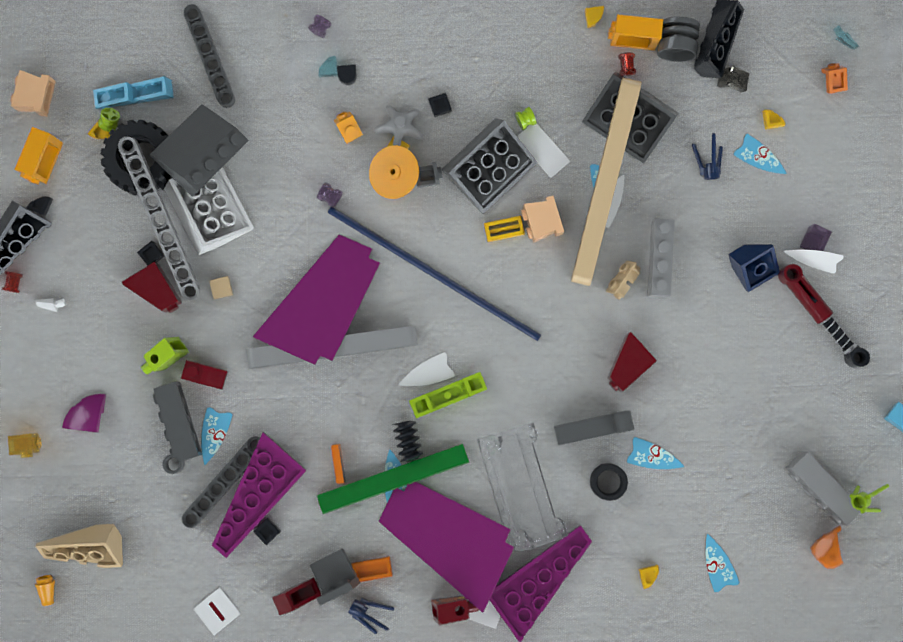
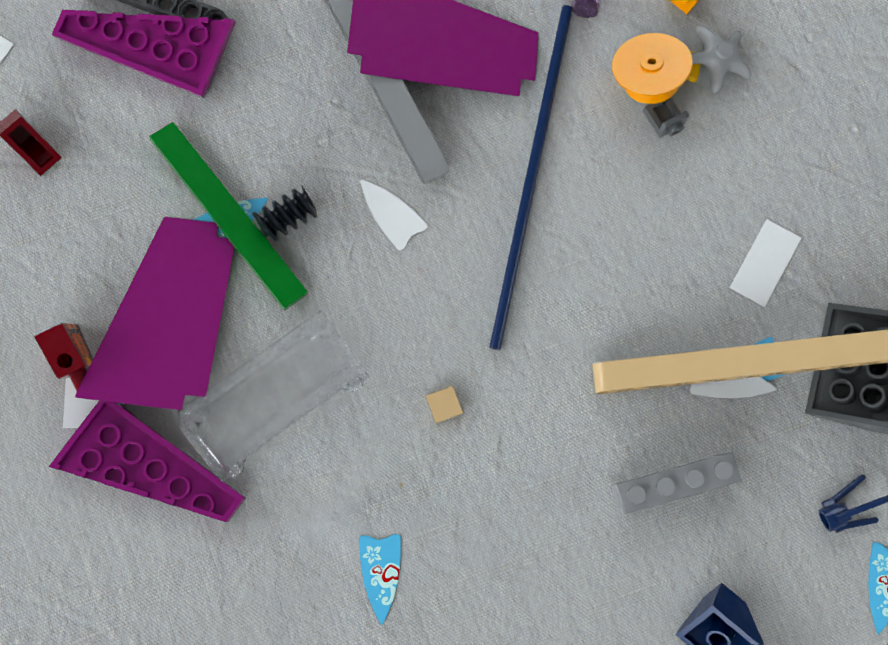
camera: 70 degrees right, 5 degrees down
black tile [253,518,281,545] -> none
dark grey bracket [310,549,360,606] -> none
orange tile [331,444,346,484] -> none
dark blue plant [348,598,394,634] -> none
orange tile [351,556,393,582] -> none
lime slope [409,372,487,419] -> none
black tile [428,93,452,118] -> none
dark grey slope [441,118,538,214] -> none
yellow tile [484,216,525,242] -> none
lime wheel [515,107,537,130] -> none
light nougat hips [521,196,564,243] -> none
dark grey beam [554,410,635,445] -> none
black tyre [590,463,628,501] -> none
tan hinge [606,261,641,300] -> none
dark red slope [607,332,657,392] -> none
yellow tile [638,565,659,589] -> none
none -> tan tile [426,386,463,424]

